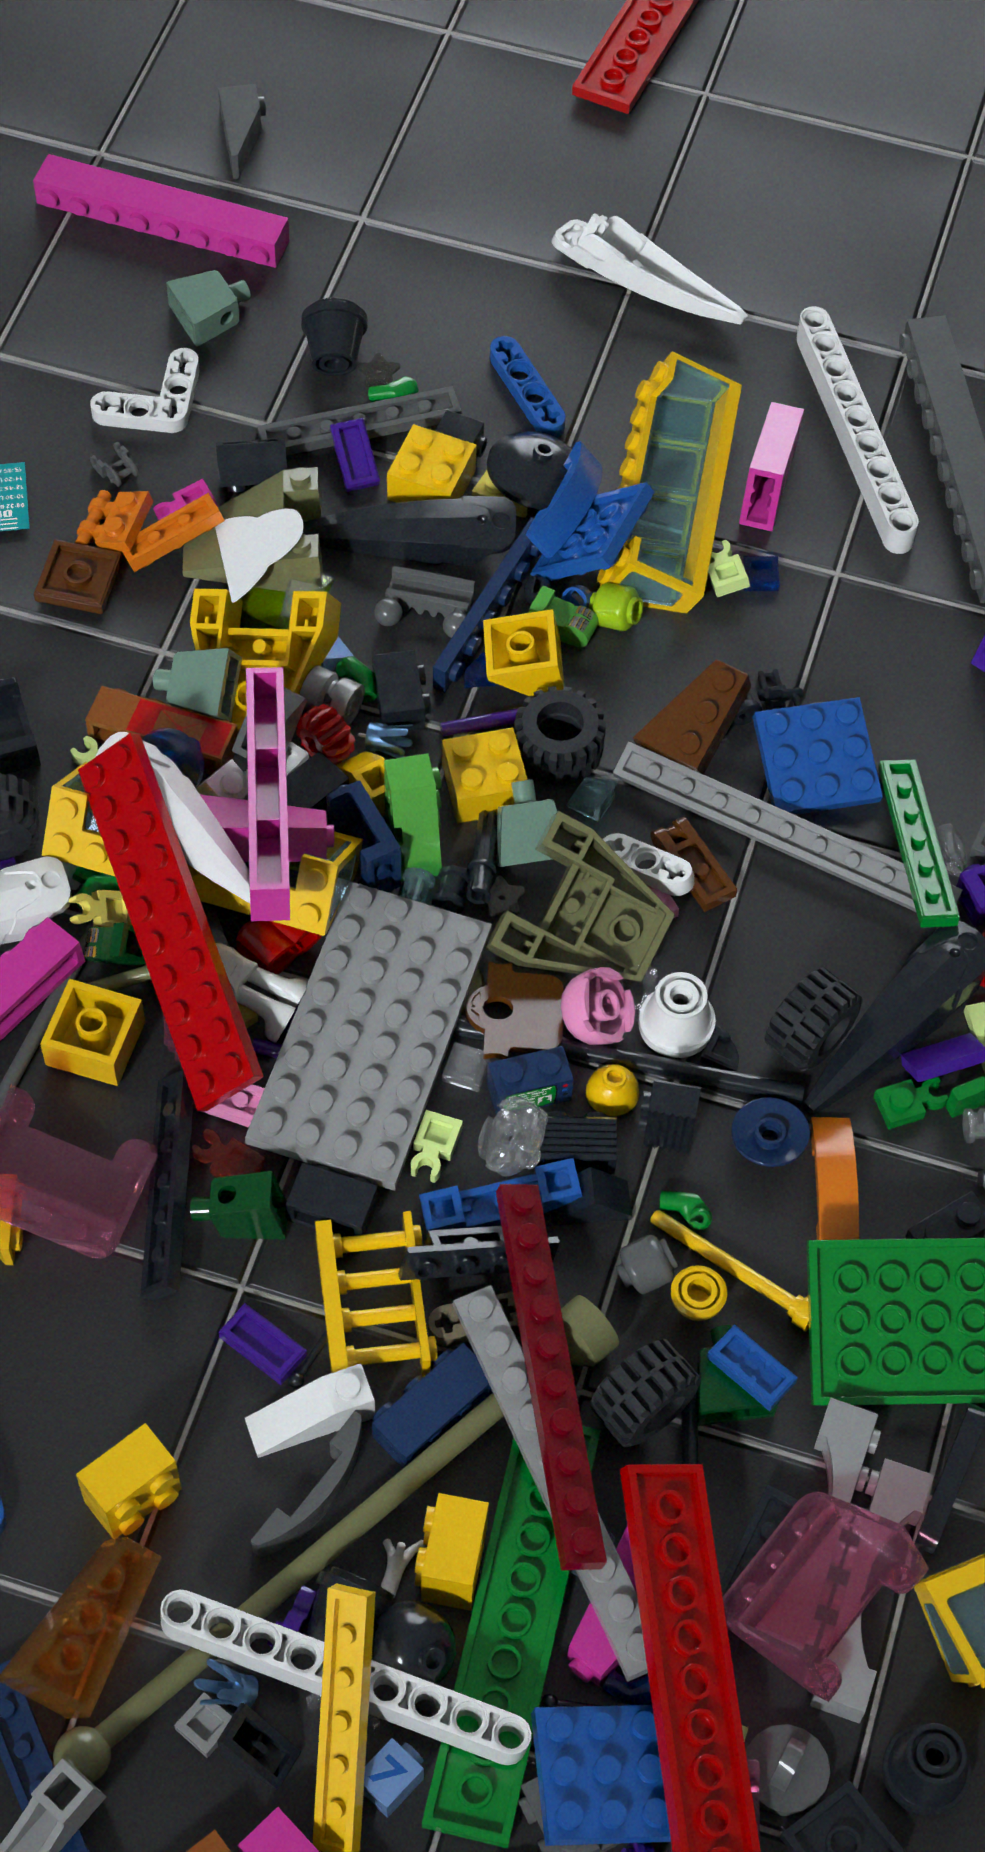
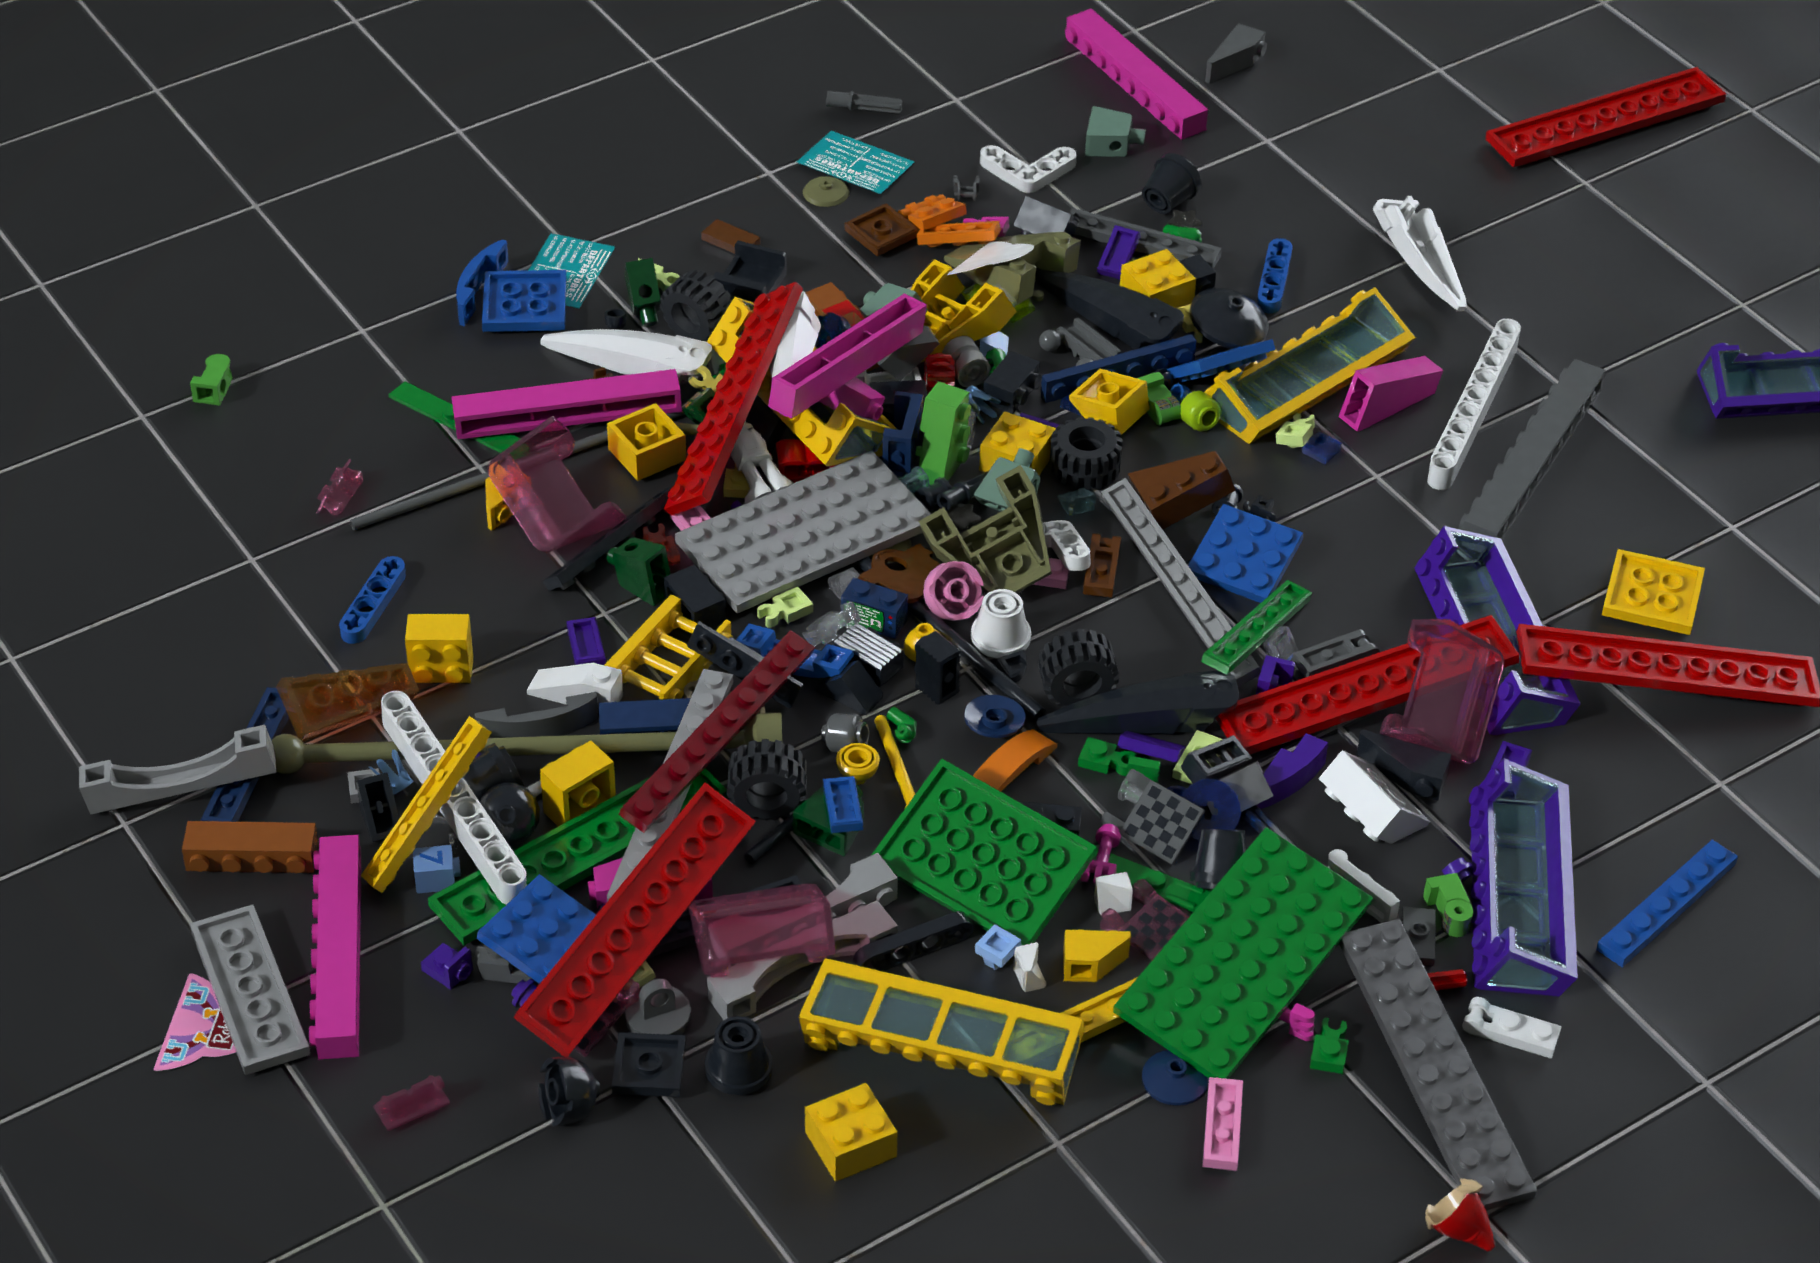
camera: 40 degrees right, 15 degrees down
blue slope [525,441,602,559] -> none

